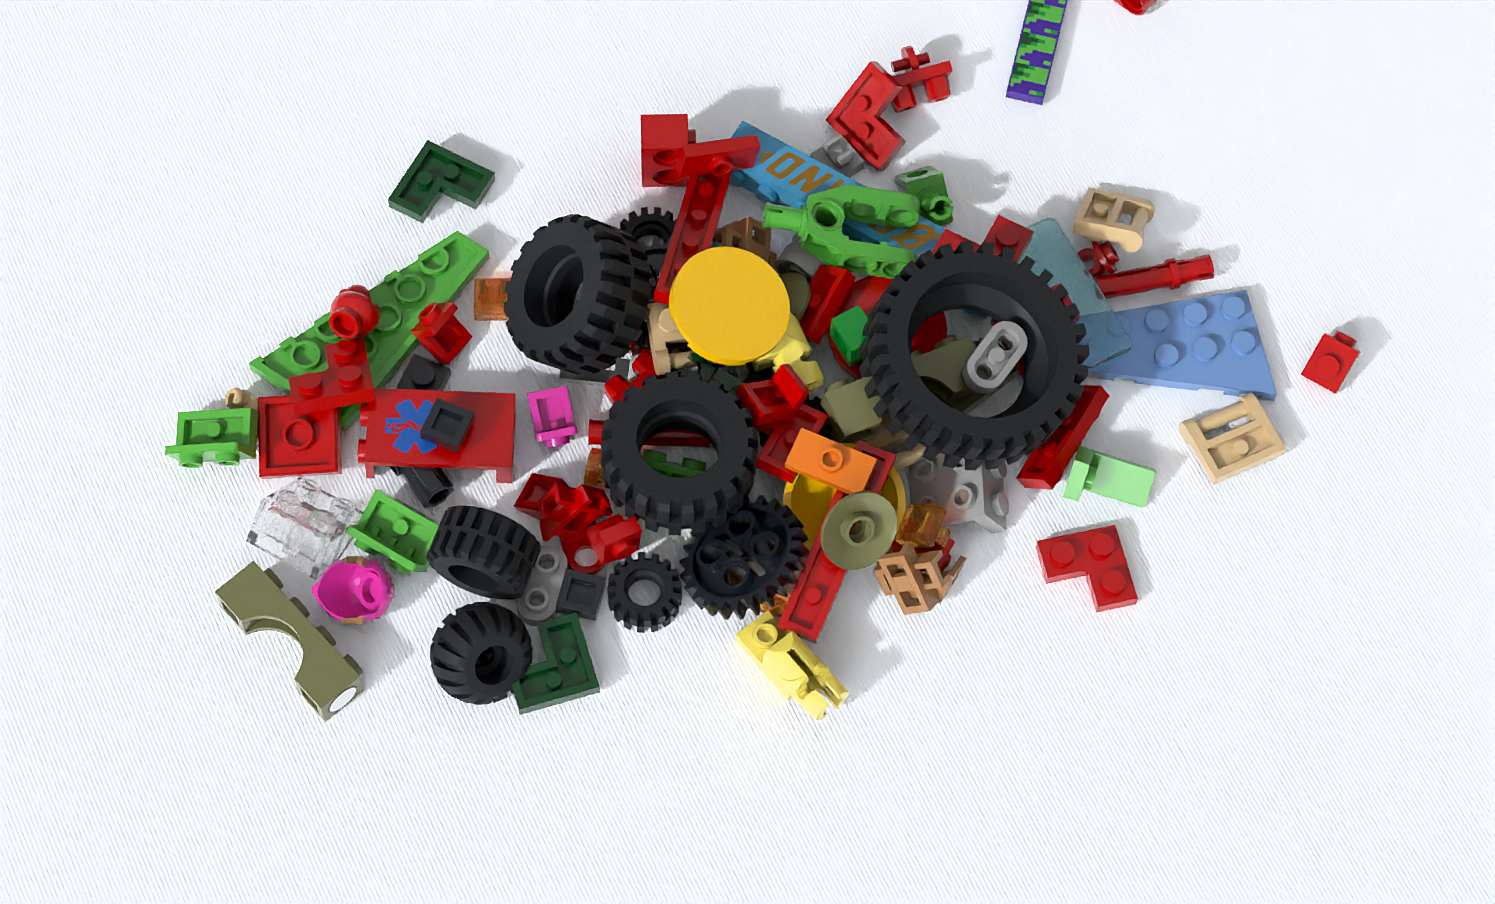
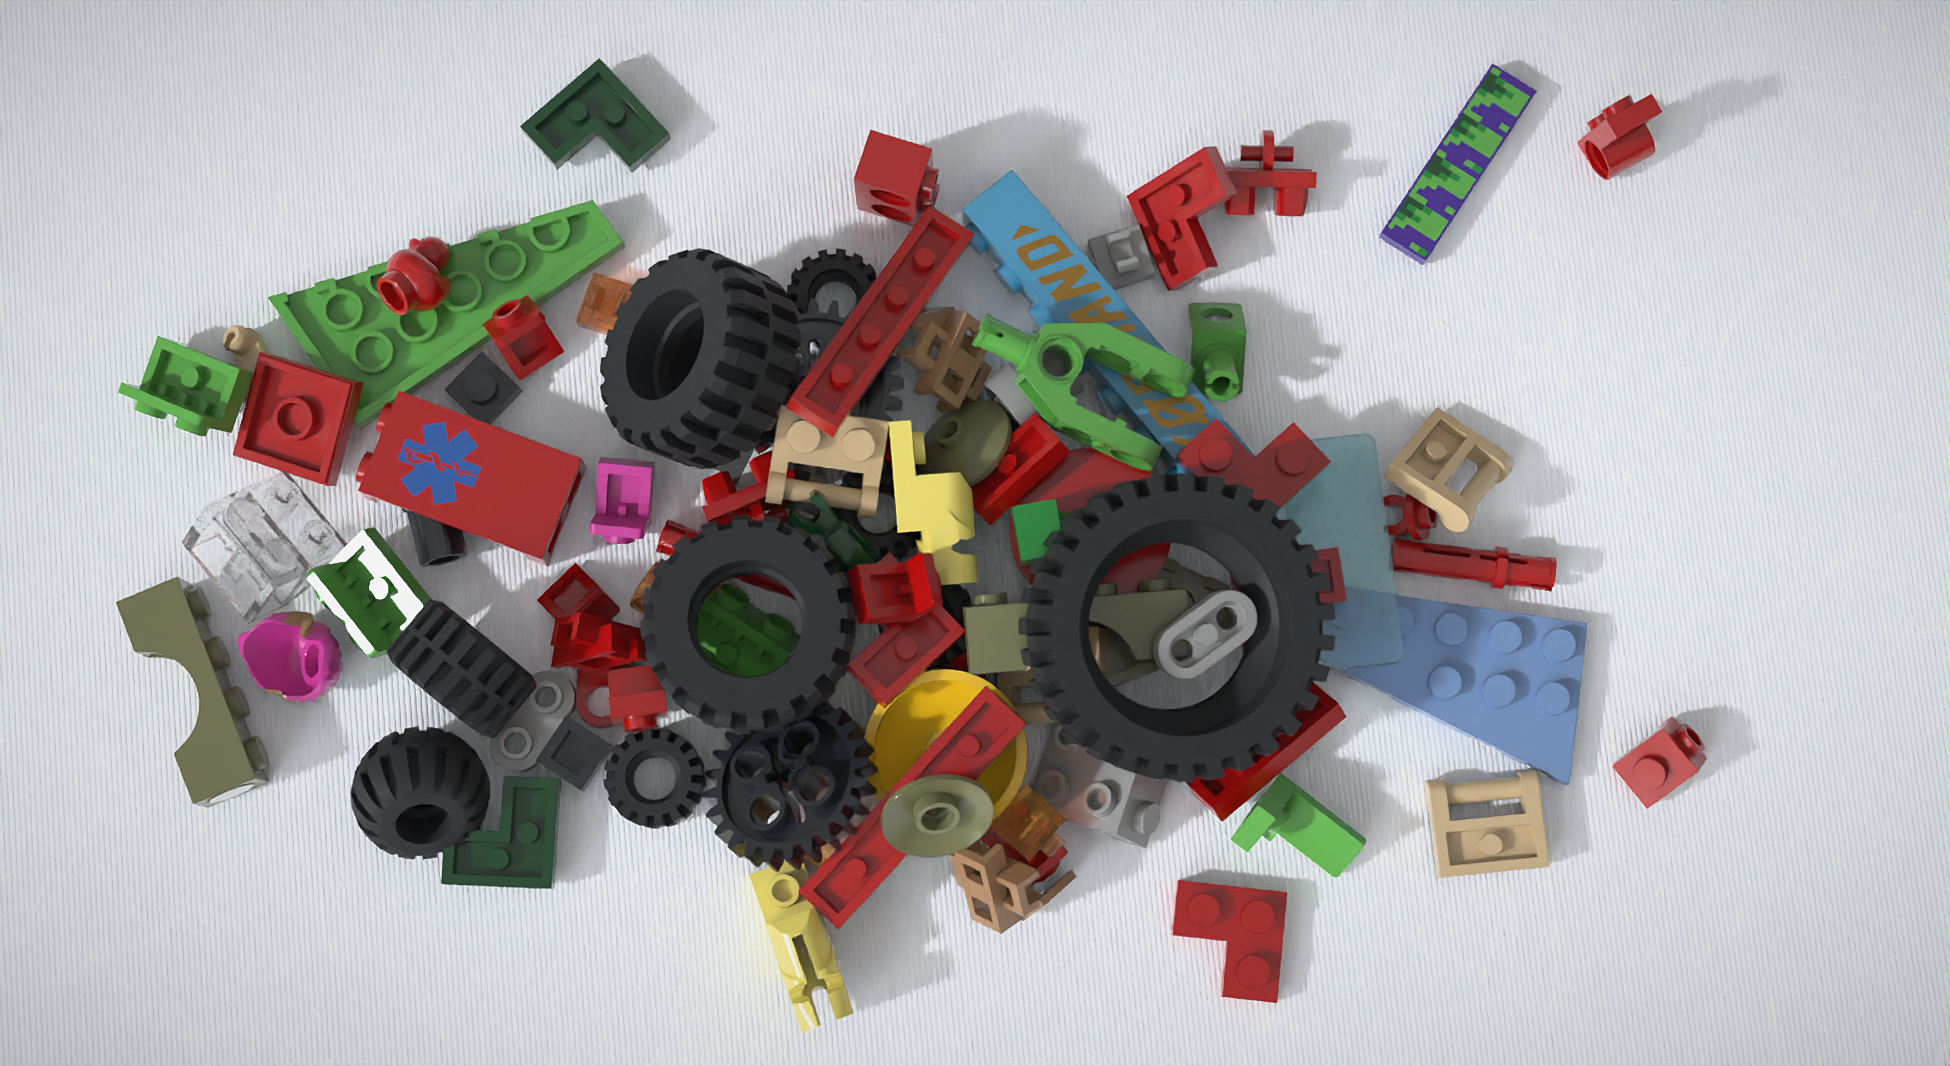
camera: 20 degrees right, 15 degrees up
red plate [288,337,376,415] -> none
black plate [420,398,475,453] -> none
yellow tile [669,246,790,366] -> none
red plate [676,135,761,178] -> none
orange plate [785,427,877,494] -> none

